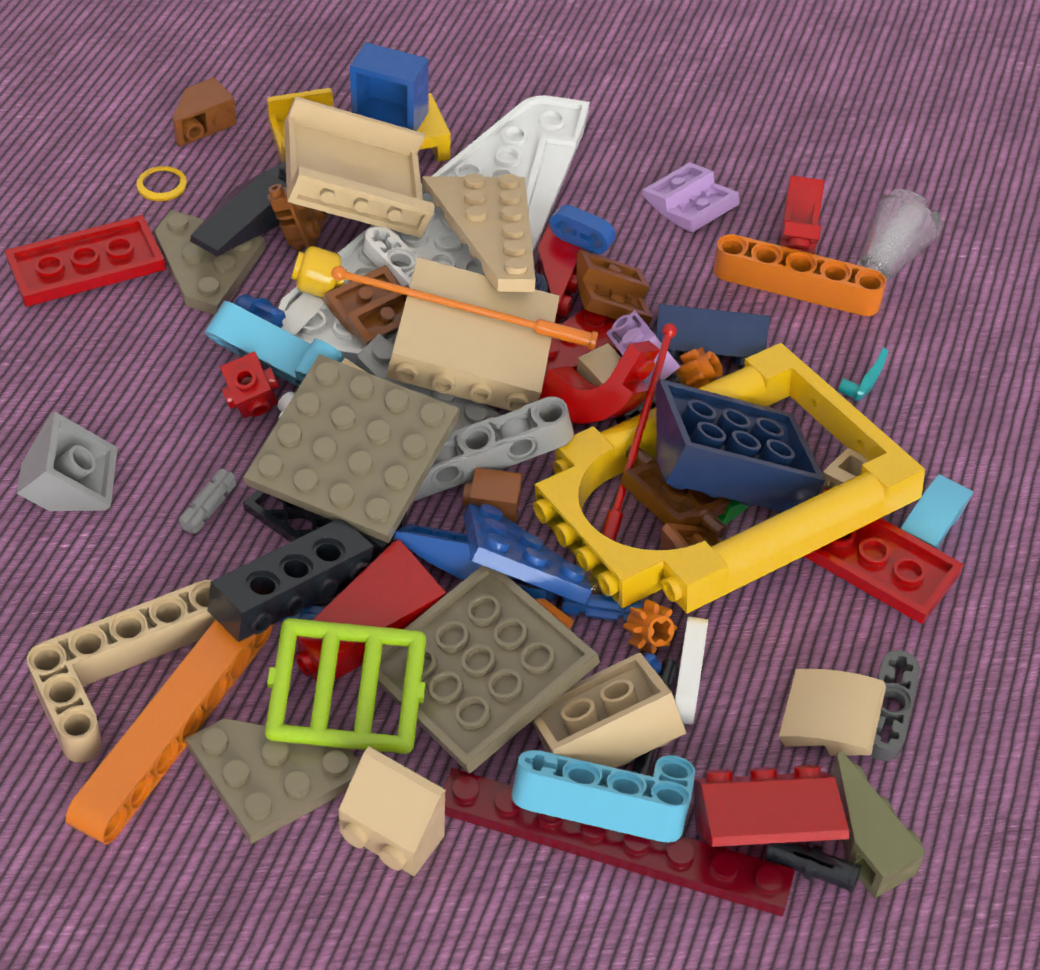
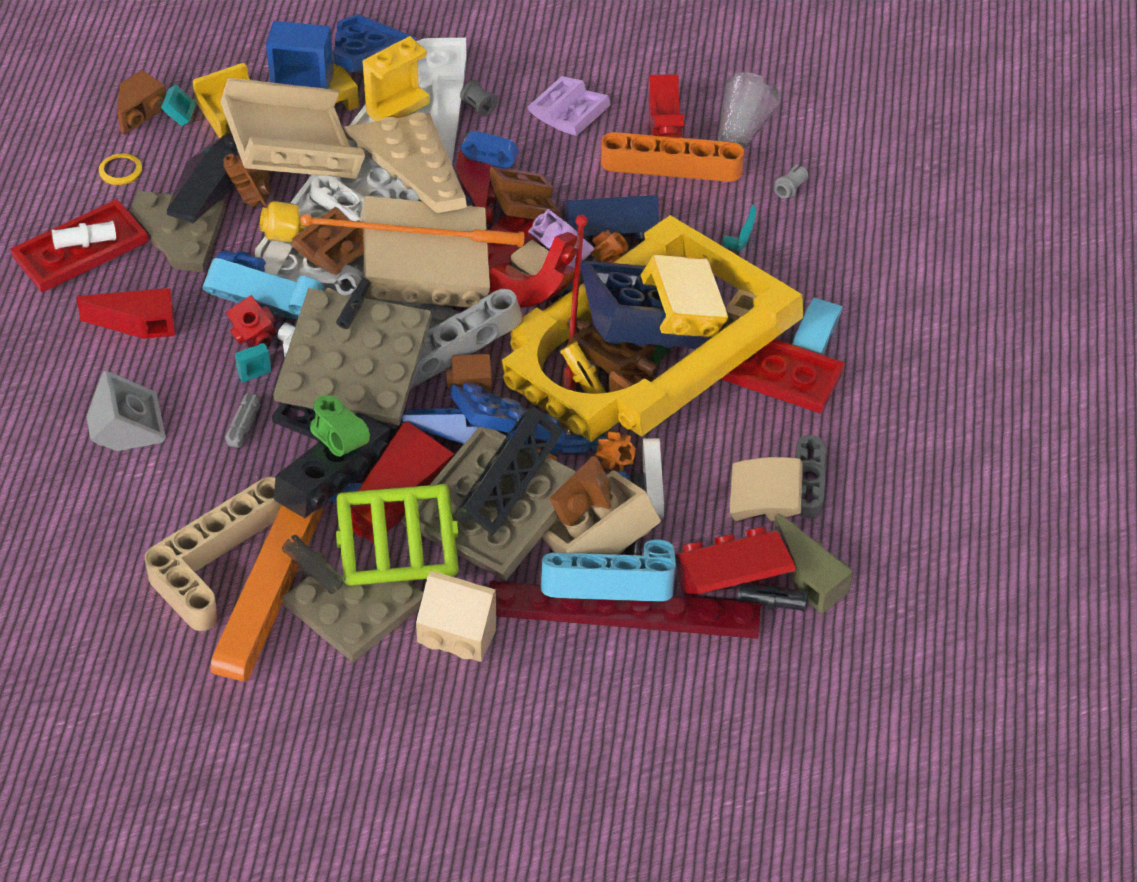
camera: 10 degrees left, 0 degrees up
none -> white pin [52,221,116,249]
none -> red slope [76,288,175,339]
none -> teal plate [161,85,196,127]
none -> teal plate [235,343,271,383]
none -> clear smoke pin [281,534,345,595]
none -> bright green piece [310,395,370,456]
none -> blue plate [333,14,415,72]
none -> light grey pin [335,272,363,296]
none -> black pin [336,278,372,329]
none -> yellow panel [363,36,430,121]
none -> black fence [453,406,564,535]
none -> dark grey bush [460,80,498,117]
none -> dark orange slope [549,456,611,526]
none -> yellow pin [560,341,607,394]
none -> yellow panel [641,255,728,337]
none -> light grey pin [774,165,808,199]

